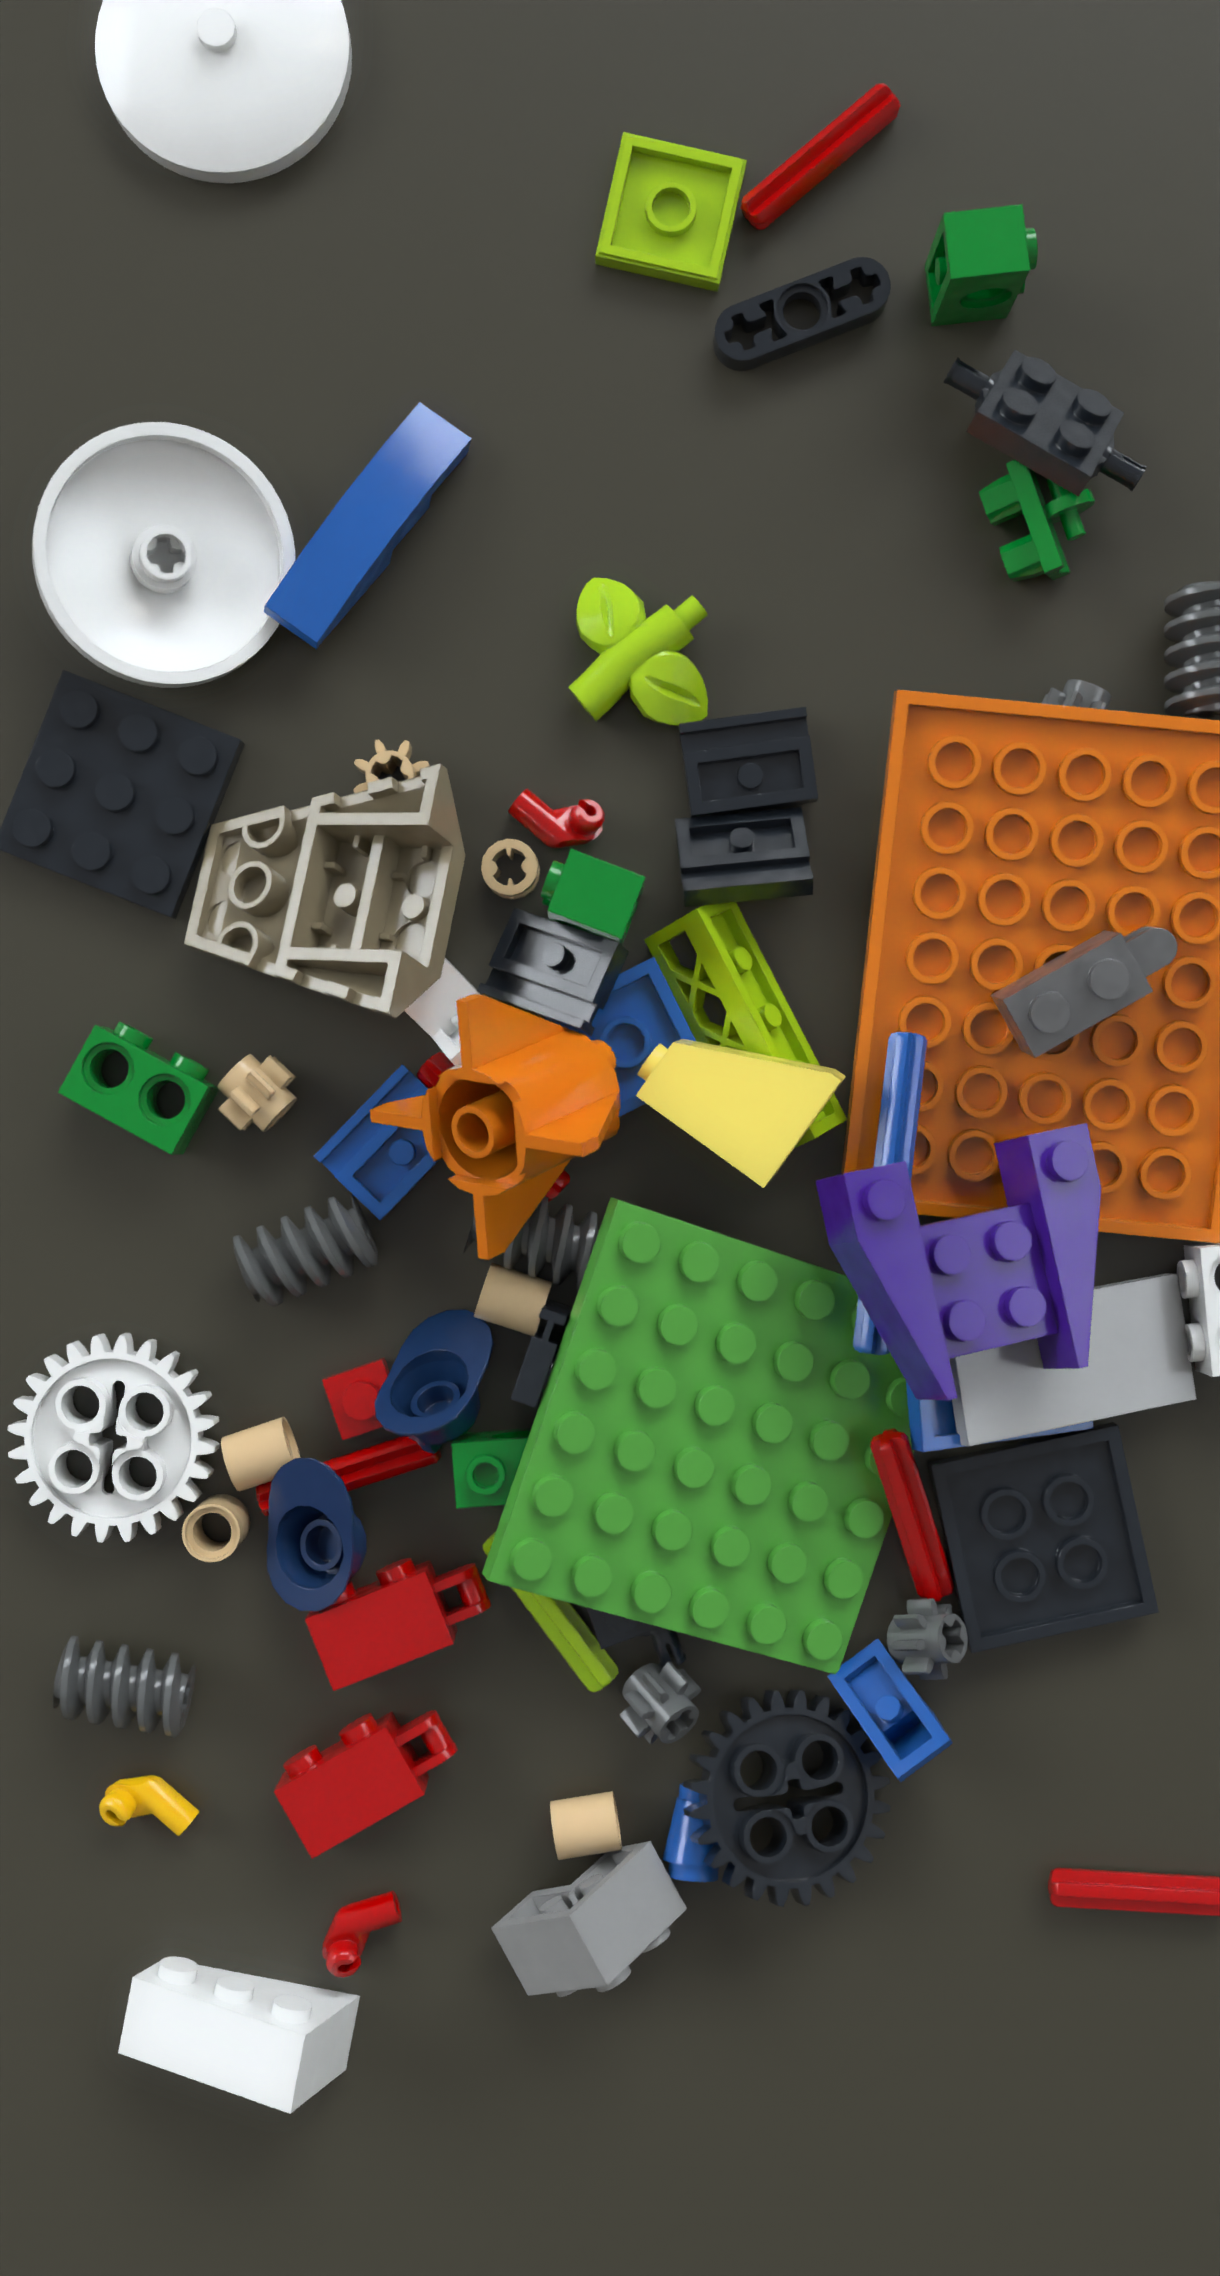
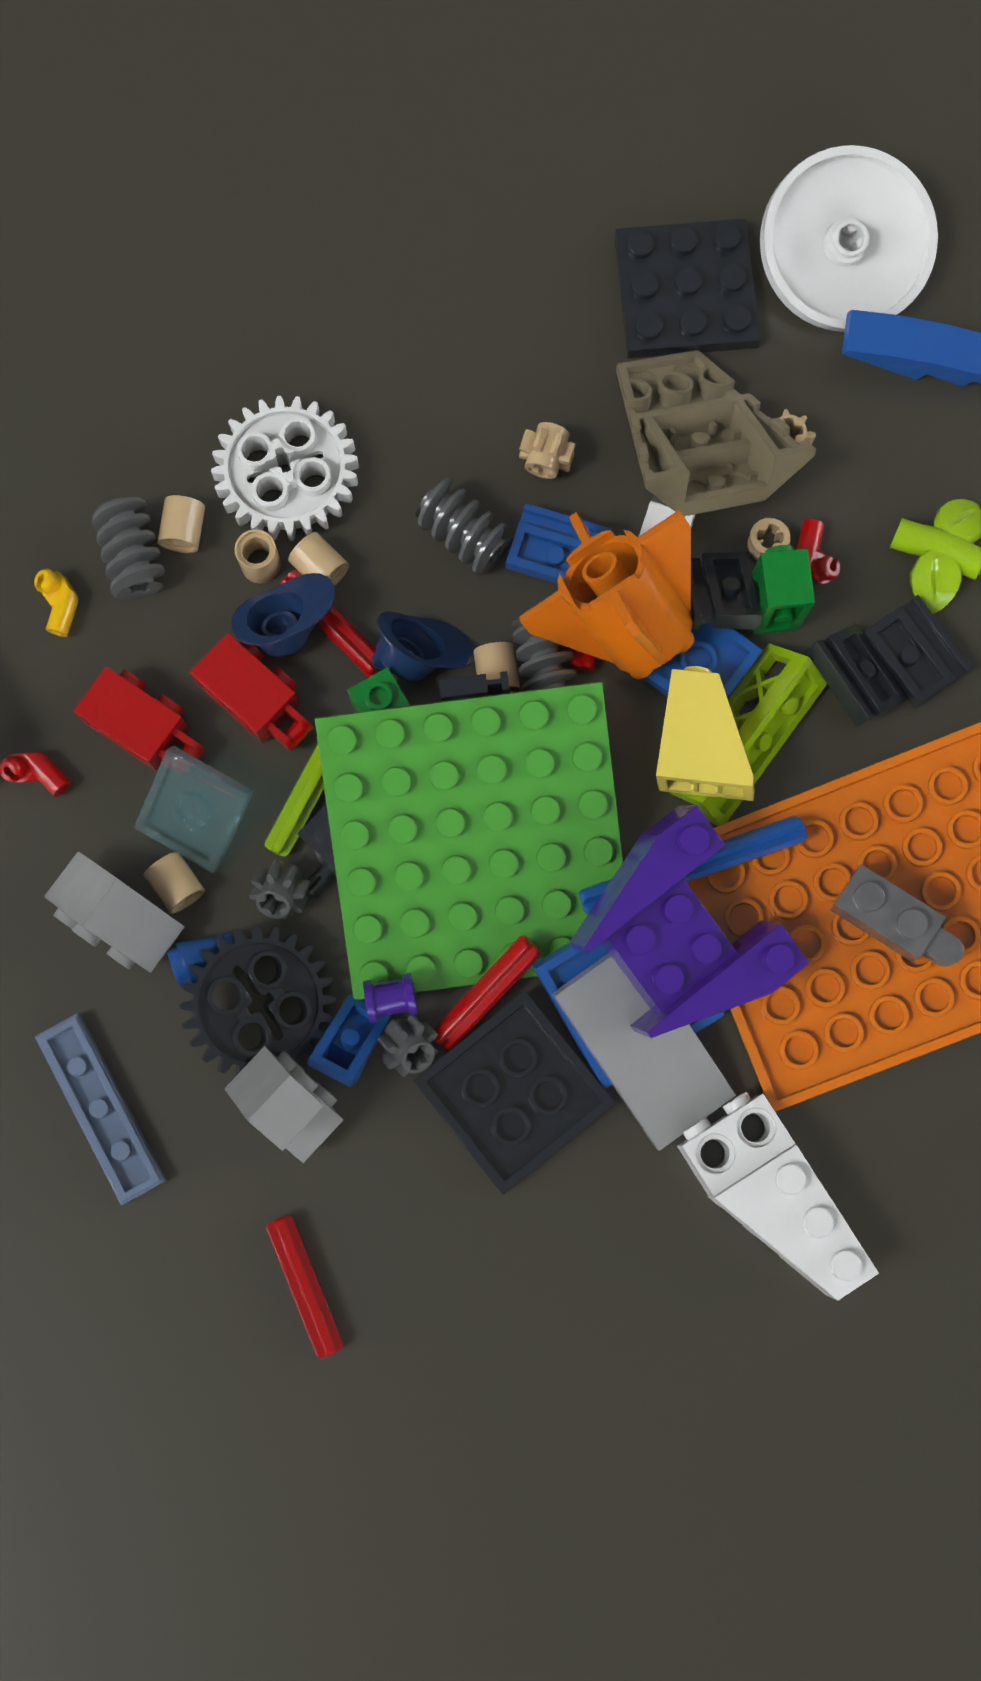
camera: 65 degrees right, 10 degrees down
green brick [58,1021,219,1155] -> none
red plate [322,1357,389,1440] -> none
none -> sand blue tile [35,1013,167,1206]
none -> clear light blue plate [134,746,254,873]
none -> tan beam [157,495,205,553]
none -> light grey brick [225,1046,343,1163]
none -> dark purple bush [363,973,418,1023]

